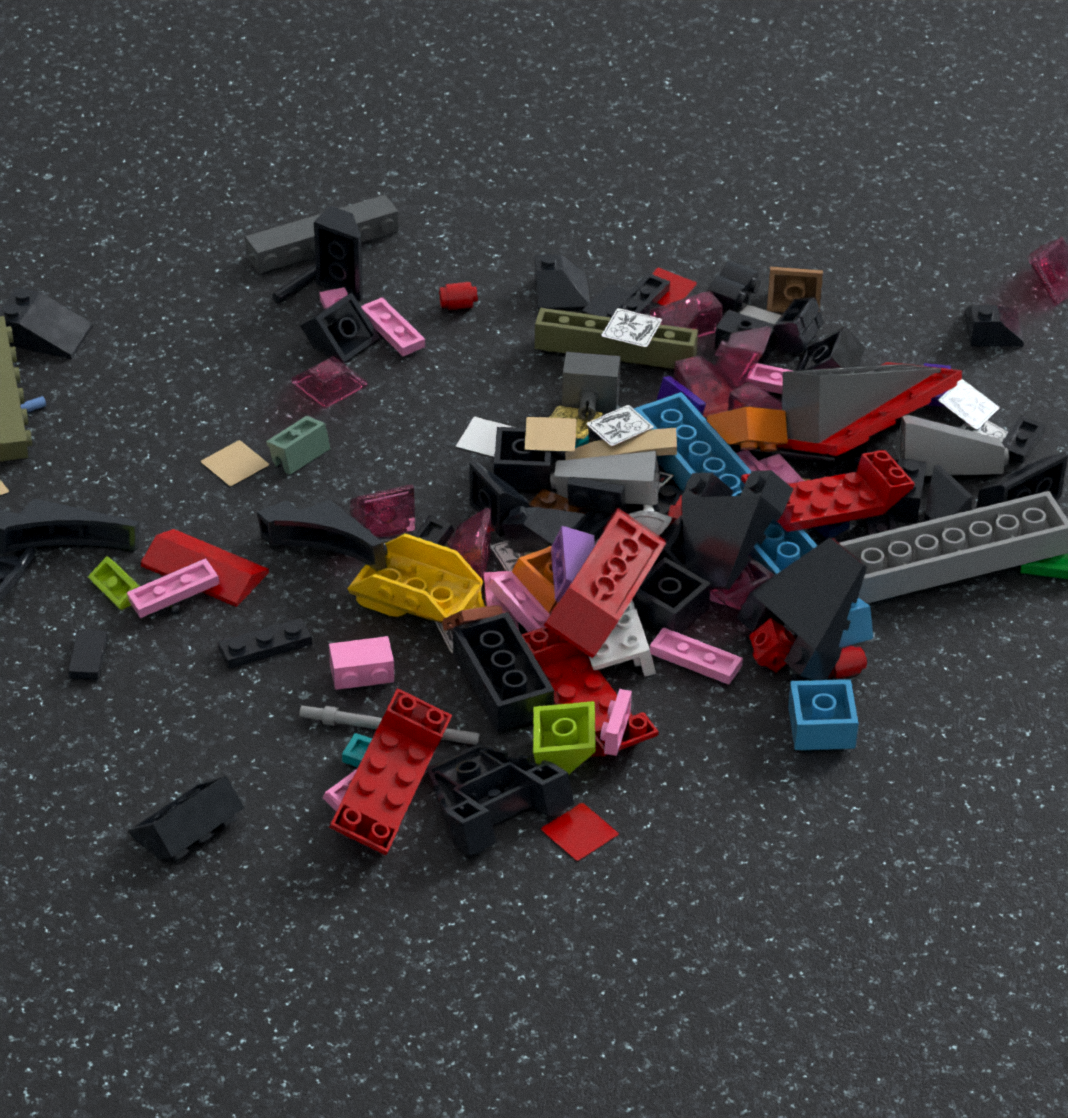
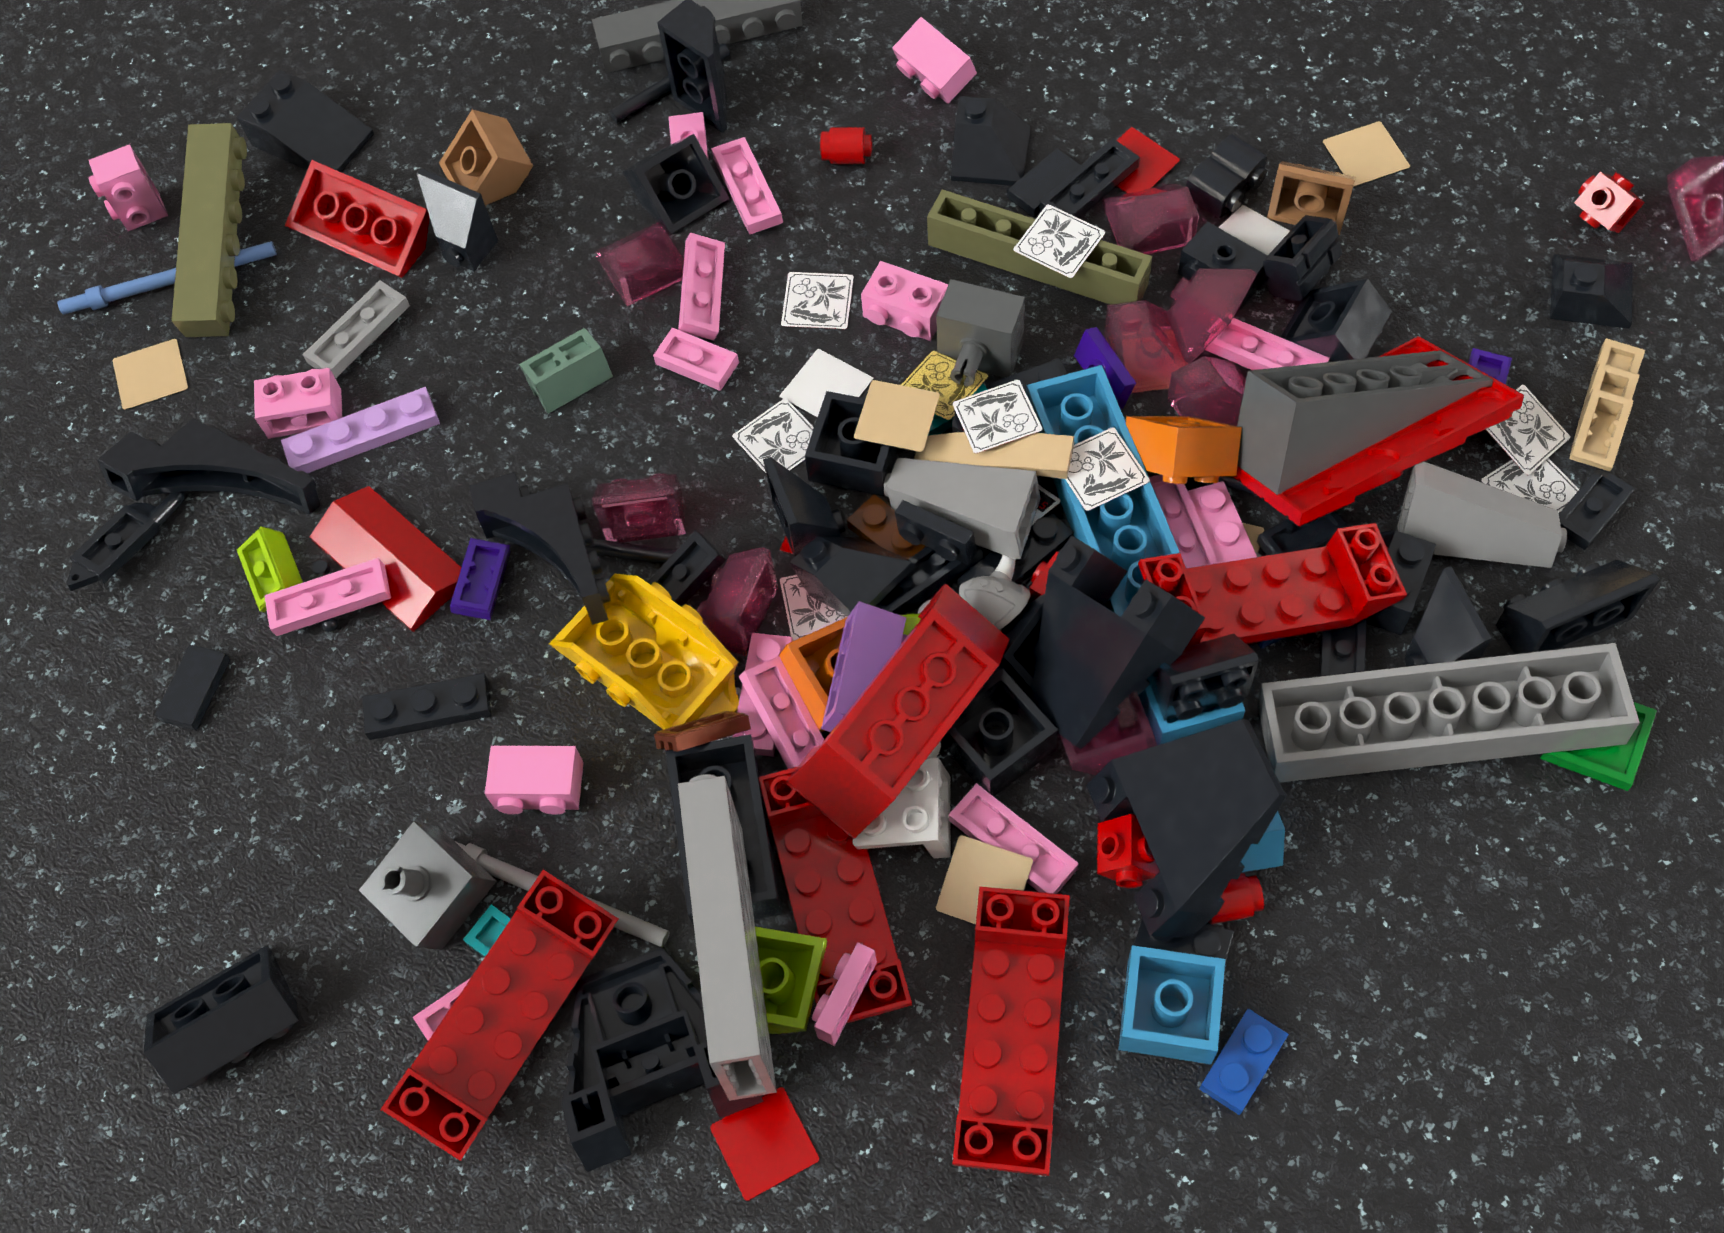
camera: 20 degrees right, 20 degrees up
tan sticker [201,440,269,486] -> none
none -> bright pink brick [254,368,342,439]
none -> lavender plate [281,387,440,473]
none -> red slope [285,160,430,278]
none -> light grey plate [302,280,410,379]
none -> brick [359,821,497,950]
none -> slope [417,168,498,271]
none -> medium nougat slope [439,109,533,206]
none -> dark purple plate [450,538,511,620]
none -> bright pink plate [653,328,739,391]
none -> bright pink plate [678,233,725,341]
none -> light grey brick [678,774,777,1101]
none -> white sticker [732,398,814,473]
none -> white sticker [781,272,854,329]
none -> bright pink brick [861,261,948,341]
none -> bright pink brick [892,17,977,104]
none -> tan sticker [936,835,1033,924]
none -> red slope [952,886,1070,1176]
none -> white sticker [1065,428,1150,511]
none -> black slope [1148,633,1259,721]
none -> blue plate [1199,1009,1289,1116]
none -> tan sticker [1323,121,1410,187]
none -> tan slope [1569,338,1645,472]
none -> brick [1574,172,1645,233]

